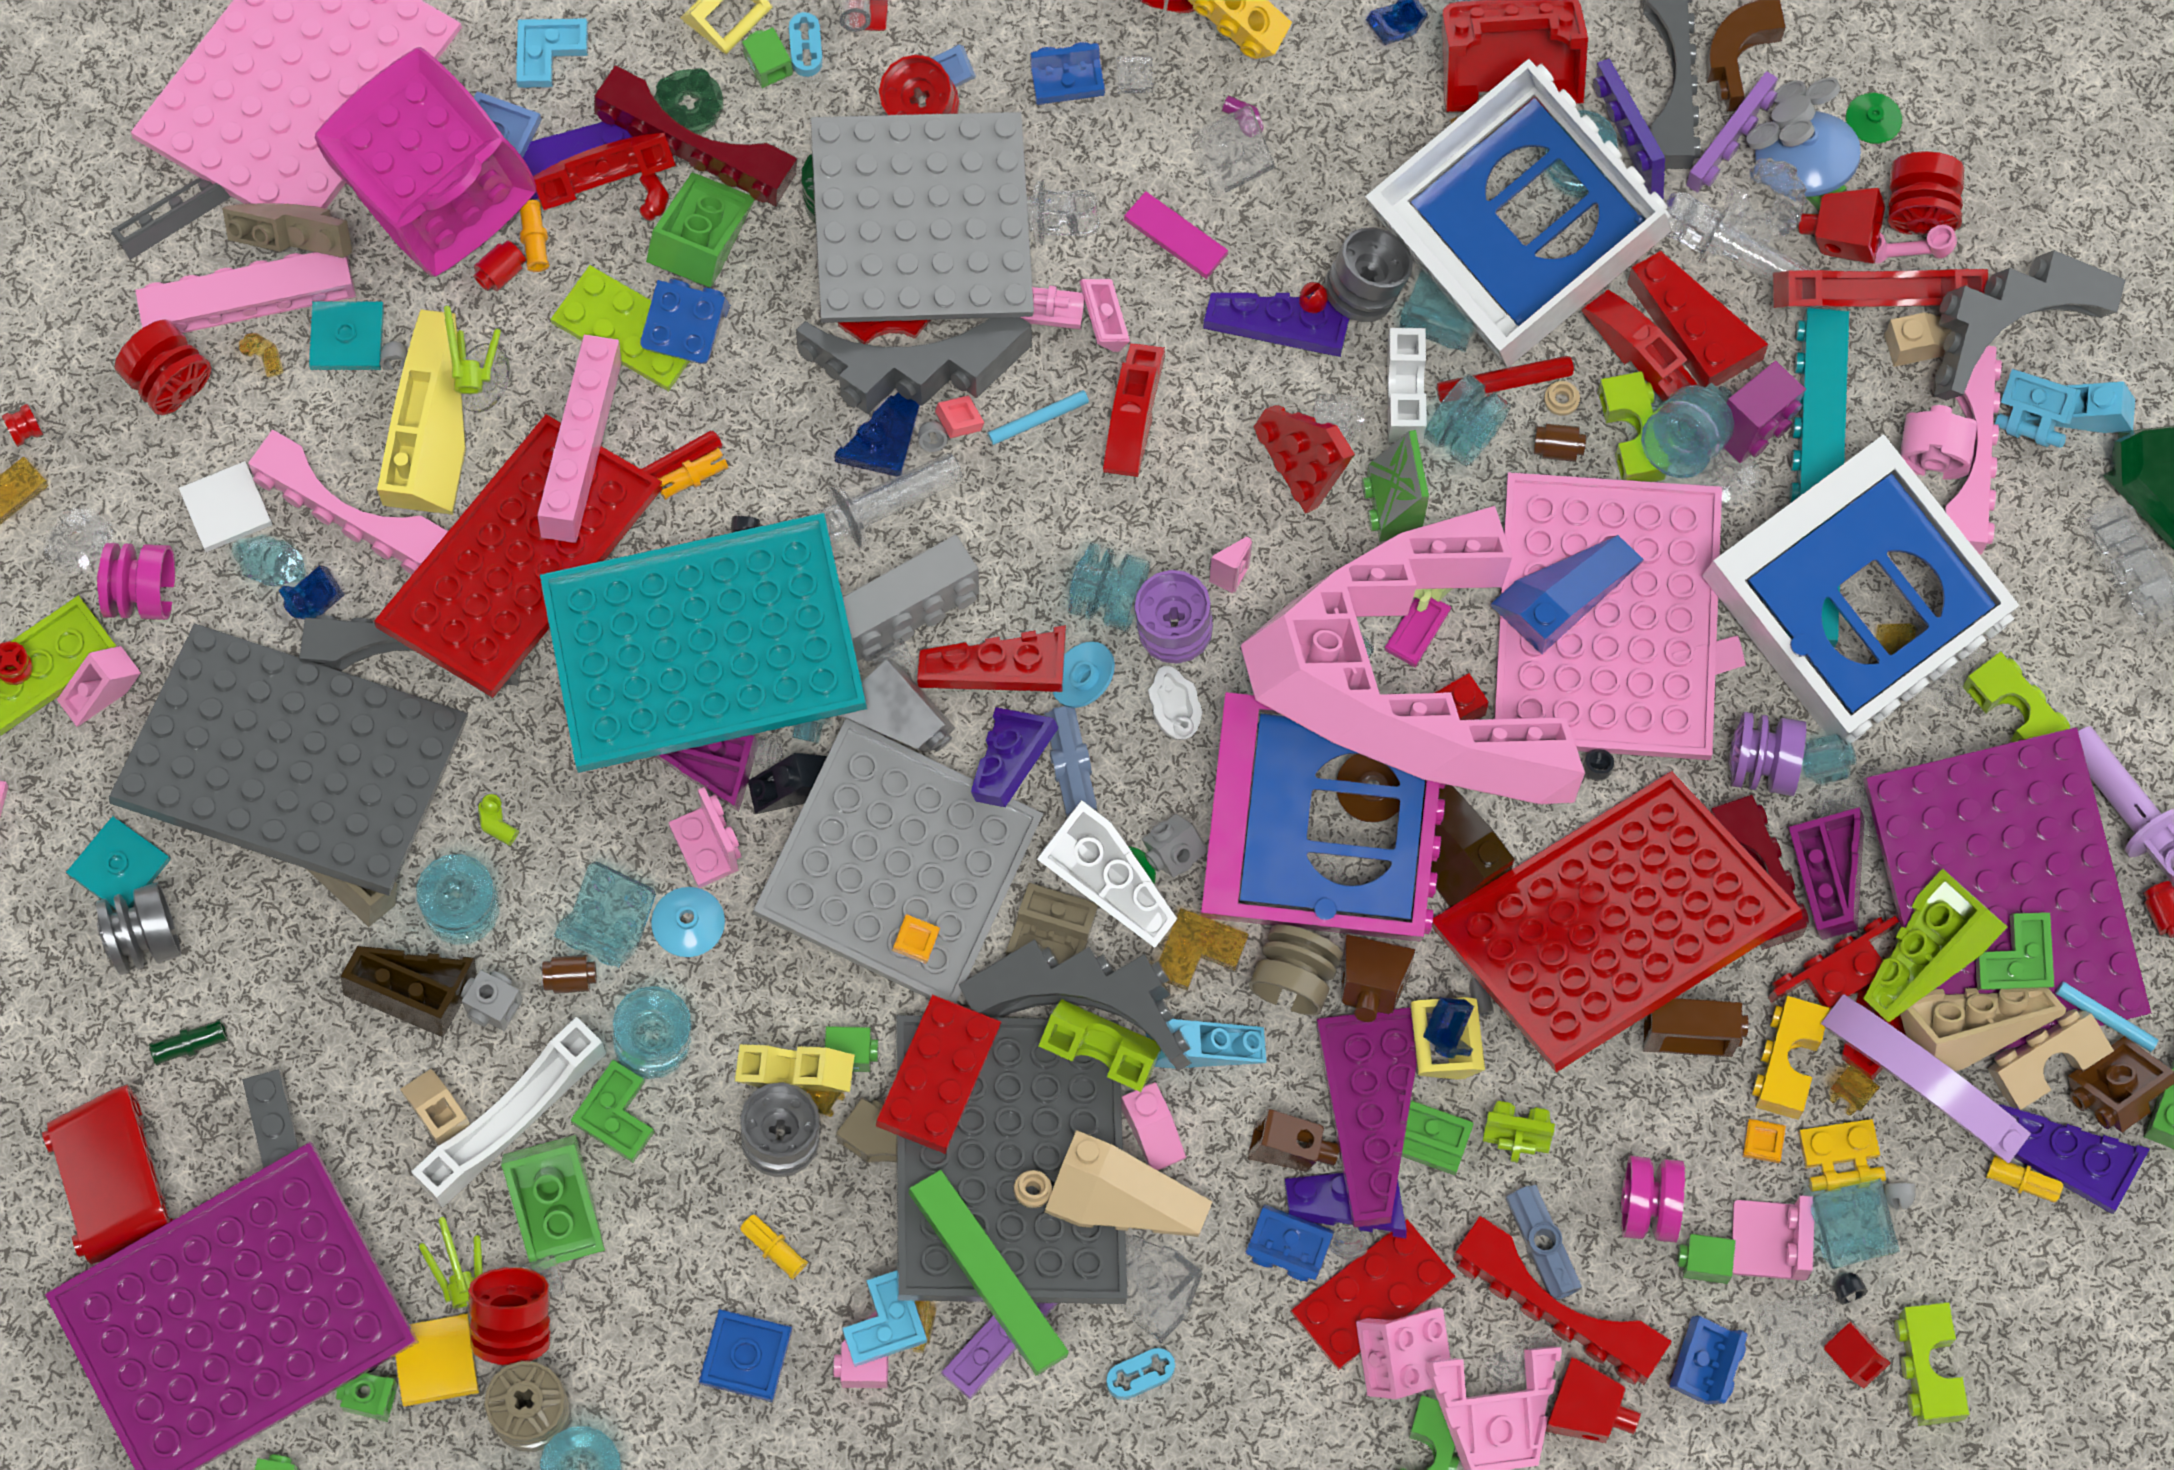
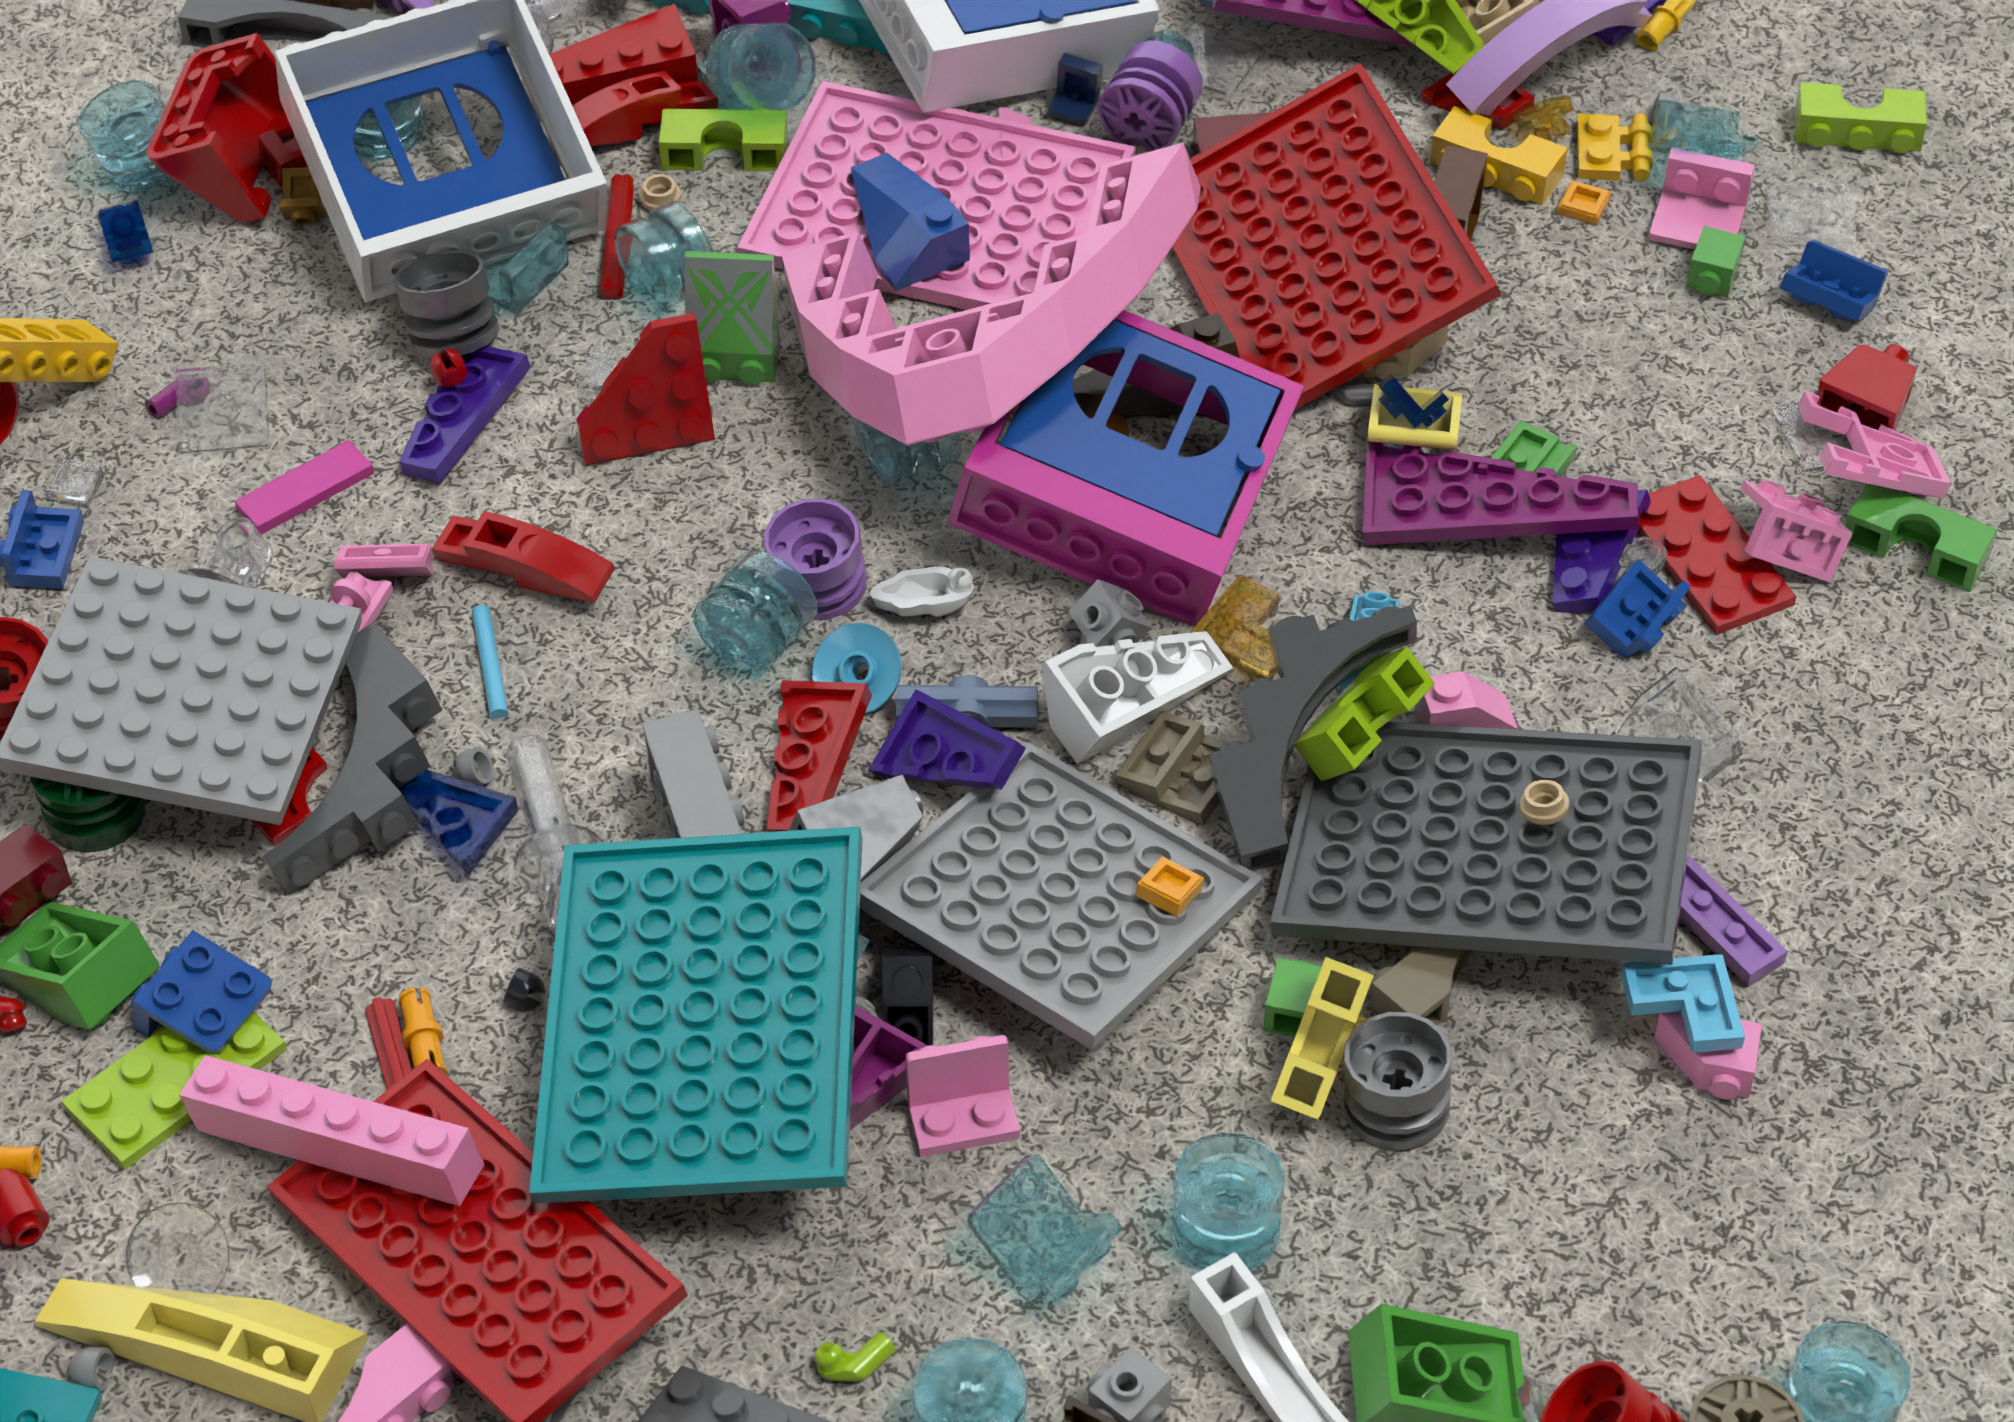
camera: 75 degrees left, 20 degrees down
lime plant [444,305,501,394] -> none
reddish brown brick [542,955,597,994] -> none
bright green plate [570,1060,654,1163] -> none
medium azure dish [651,887,725,957] -> none
blue plate [699,1309,793,1402] -> none
yellow axle [740,1214,808,1280] -> none
red plate [876,995,1001,1154] -> none
bright green tile [908,1170,1069,1376] -> none
coral plate [935,396,984,438] -> none
tan wedge [1045,1130,1212,1237] -> none
medium azure beam [1106,1348,1175,1400] -> none
bright pink slope [1209,537,1252,593] -> none
reddish brown torso [1247,1109,1339,1172] -> none
dark tan wheel [1249,924,1343,1016] -> none
reddish brown torso [1341,934,1416,1022] -> none
white arch [1387,328,1427,443] -> none
red arch [1453,1216,1672,1385] -> none
lime hips [1483,1101,1555,1163] -> none
sand blue piece [1506,1185,1582,1300] -> none
reddish brown brick [1534,423,1586,462] -> none
dark pink wheel [1621,1156,1685,1243] -> none
red bracket [1767,916,1899,1008] -> none
magenta wedge [1789,807,1865,940] -> none
red panel [1824,1322,1891,1389] -> none
black hinge [1834,1273,1868,1305] -> none
none -> dark blue bracket [1048,53,1103,126]

